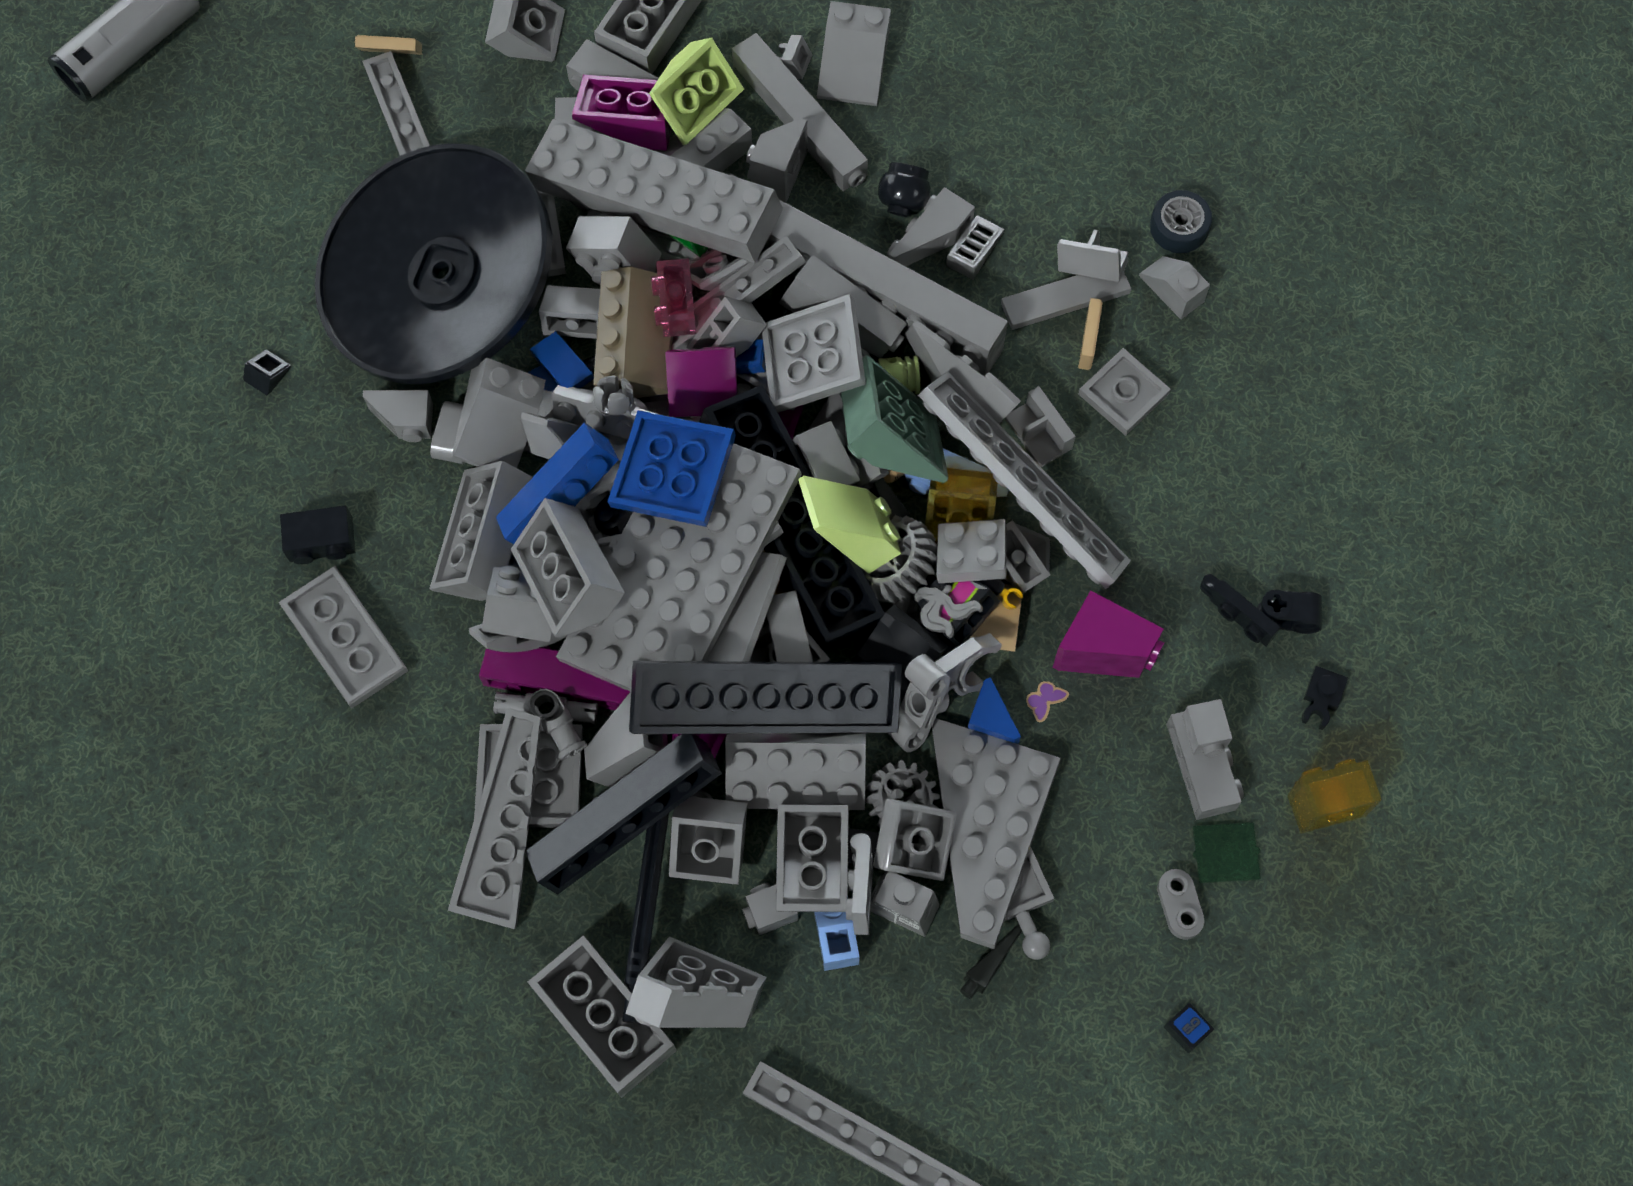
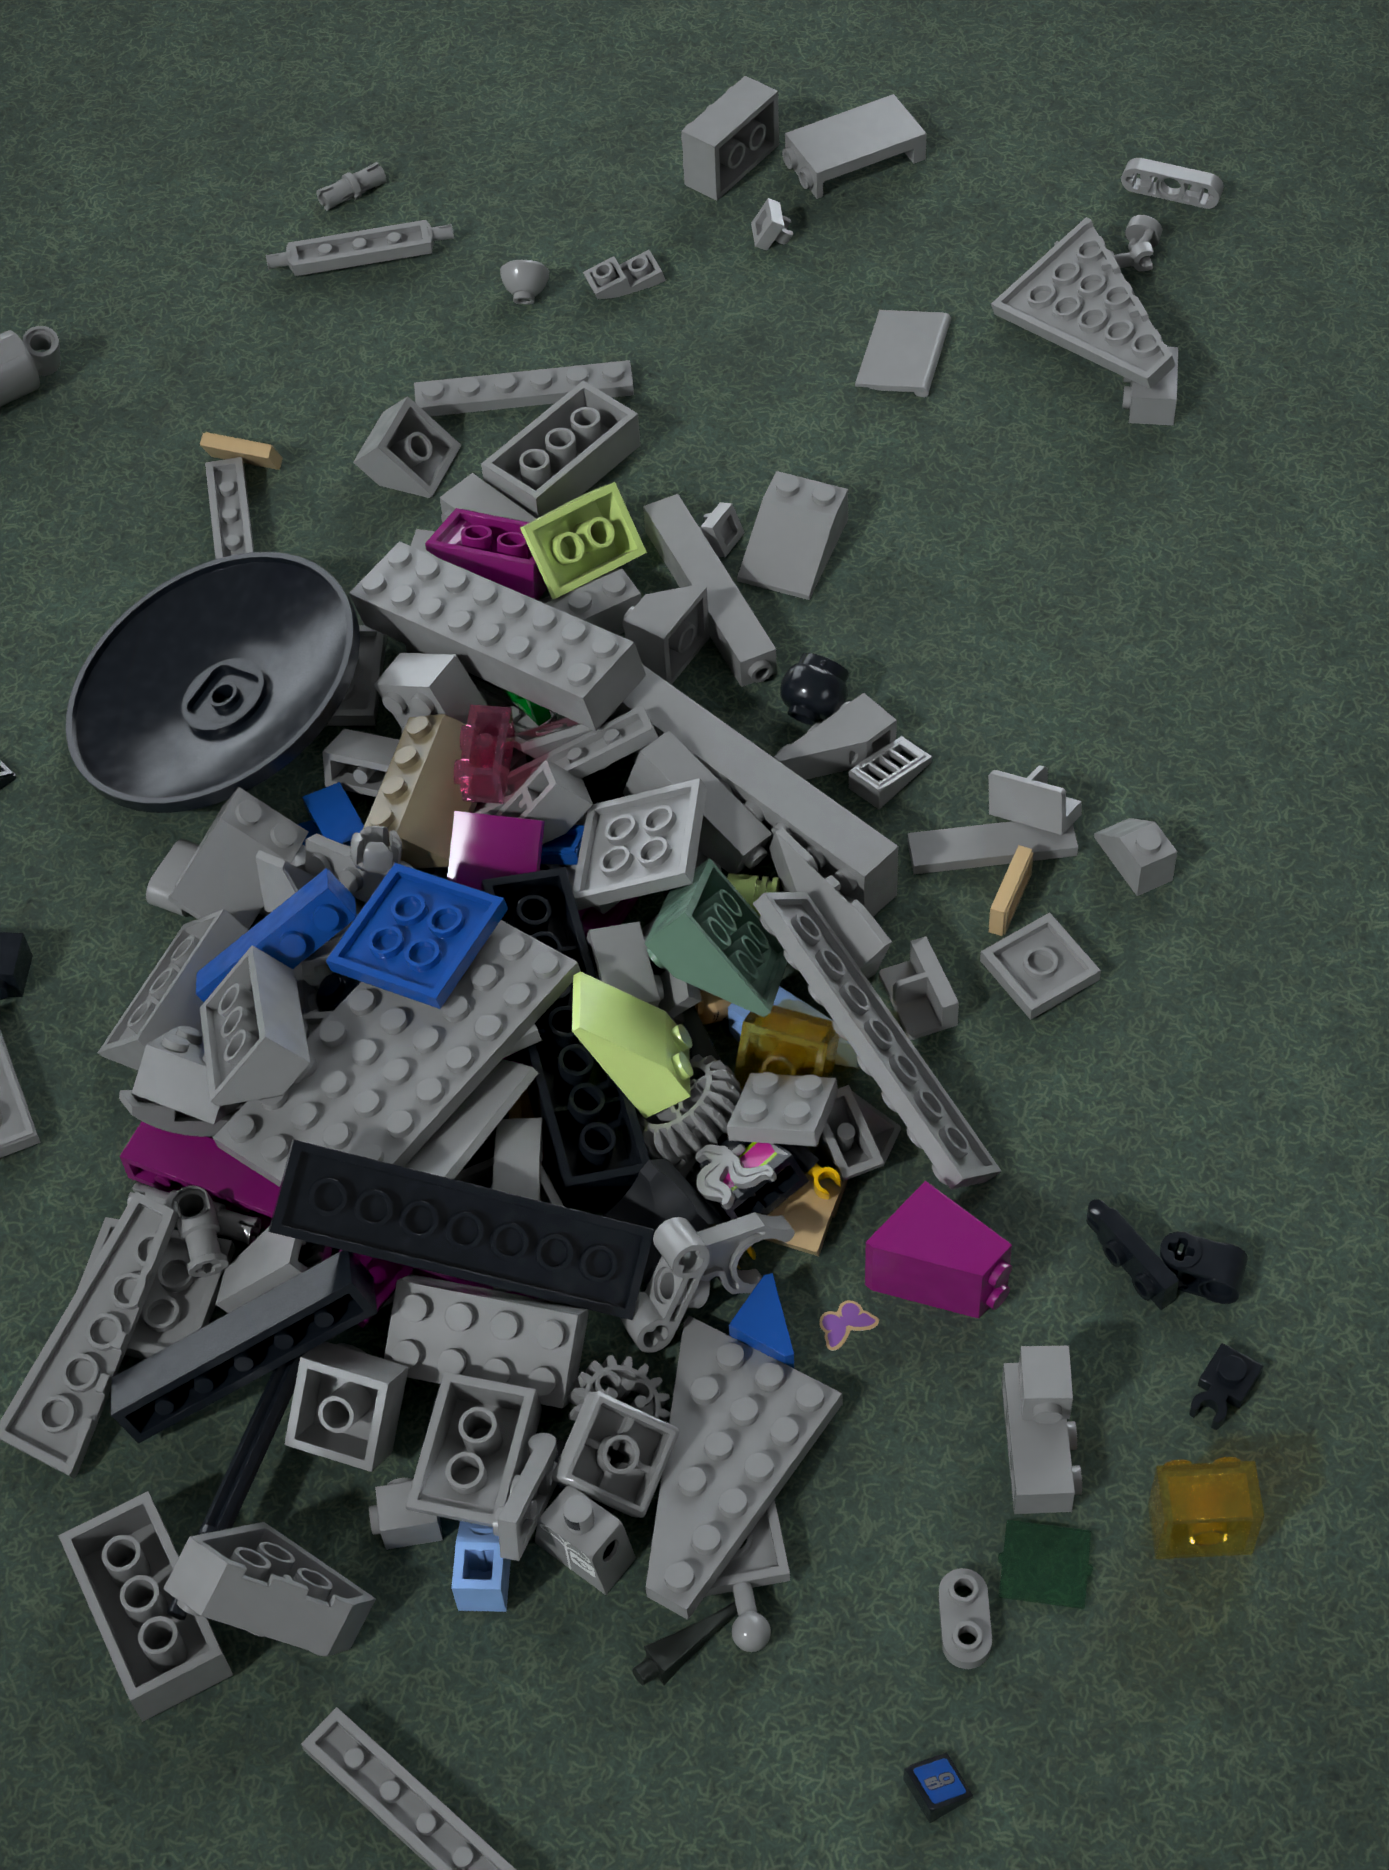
camera: 15 degrees right, 15 degrees down
light grey slope [363,390,433,442] -> none
wheel [1150,190,1212,253] -> none

